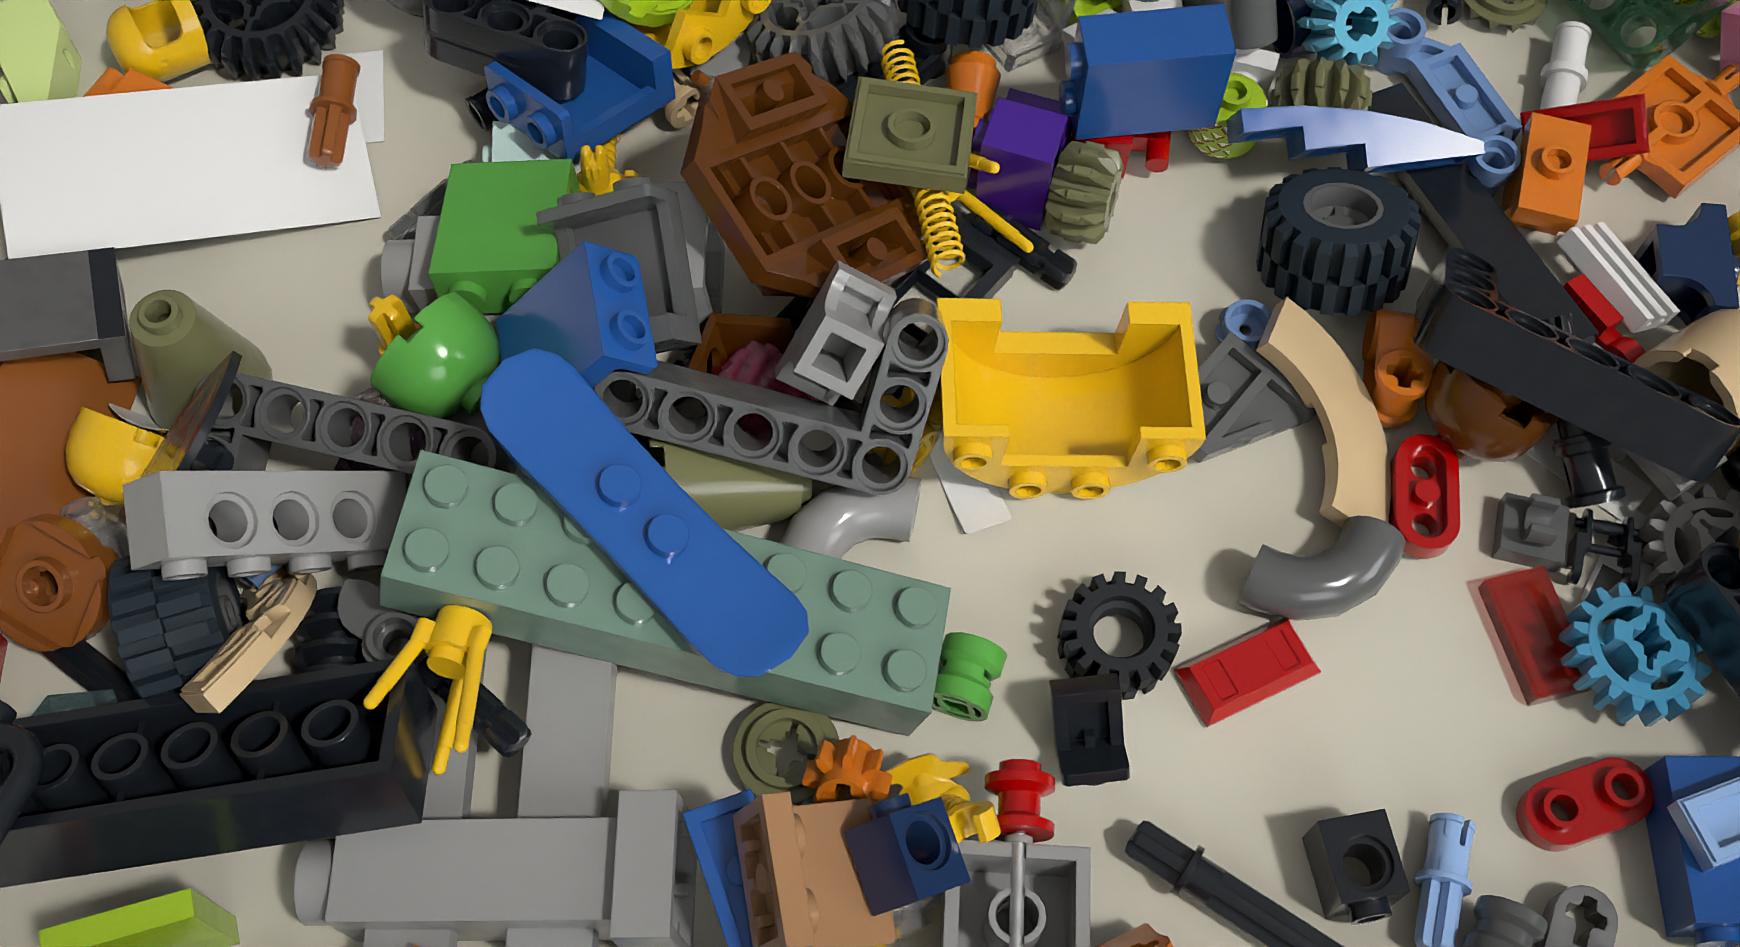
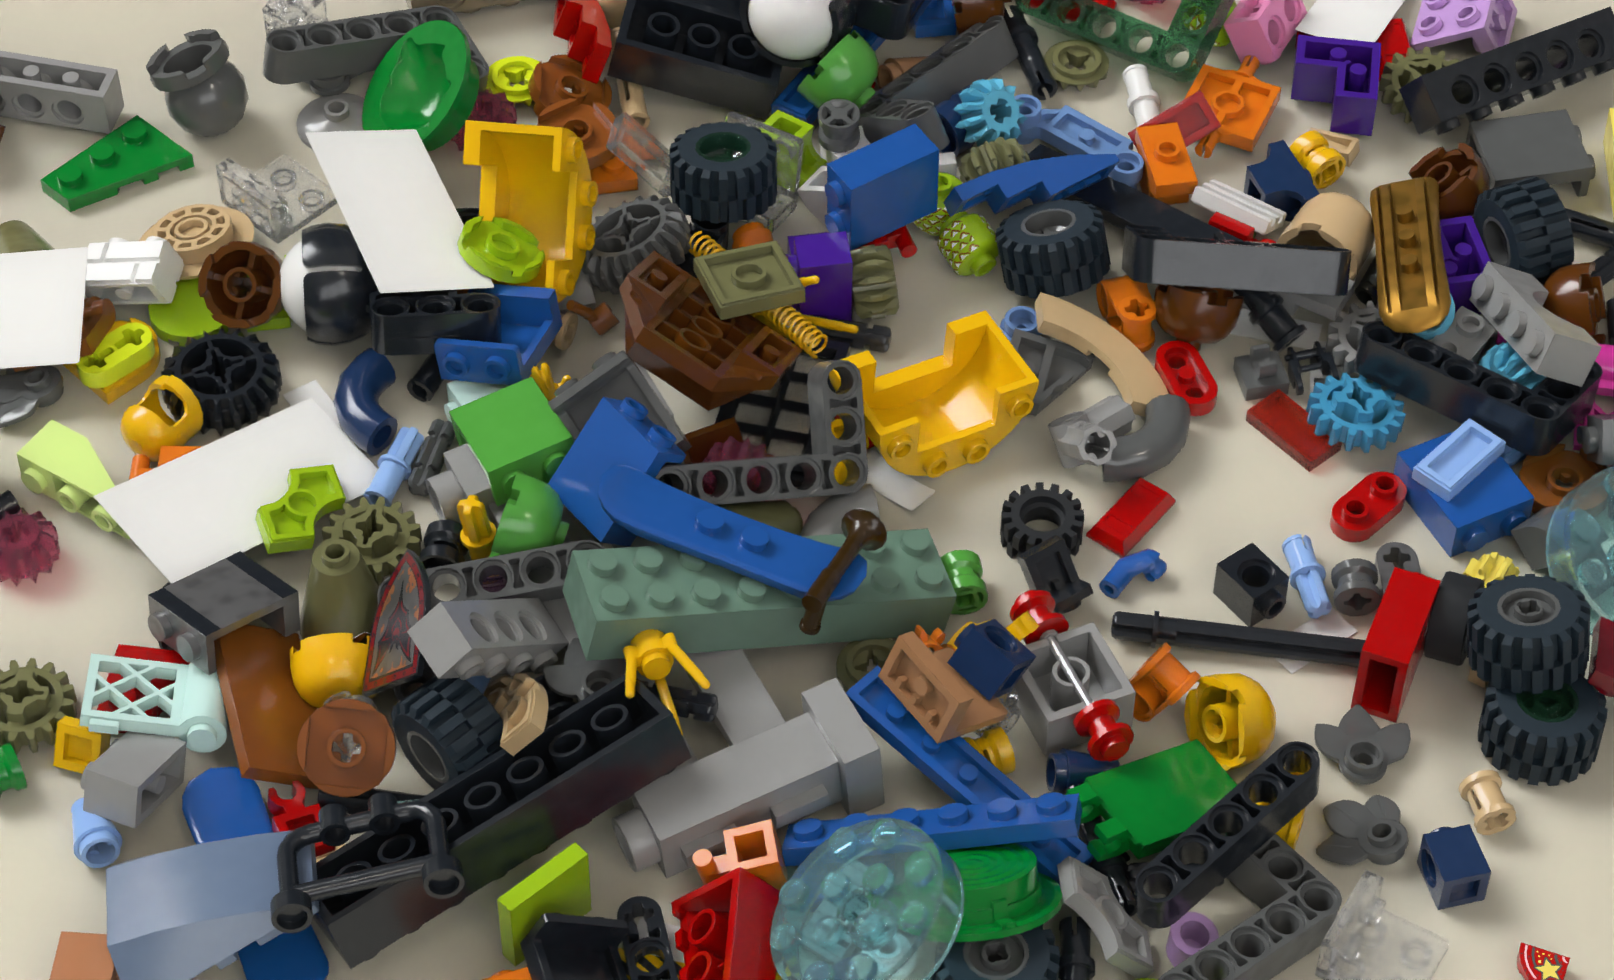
camera: 25 degrees left, 15 degrees down
dark orange axle [307,54,361,169] -> none
light grey brick [775,260,897,406] -> none
none -> lime tile [255,464,346,554]
none -> olive gear [321,497,422,586]
none -> dark blue cylinder [333,348,398,456]
none -> light blue axle [364,427,424,507]
none -> black wheel [419,520,468,585]
none -> dark brown piece [799,509,887,635]
none -> lime head [937,212,999,277]
none -> light grey piece [1048,395,1136,468]
none -> blue arm [1099,549,1167,598]

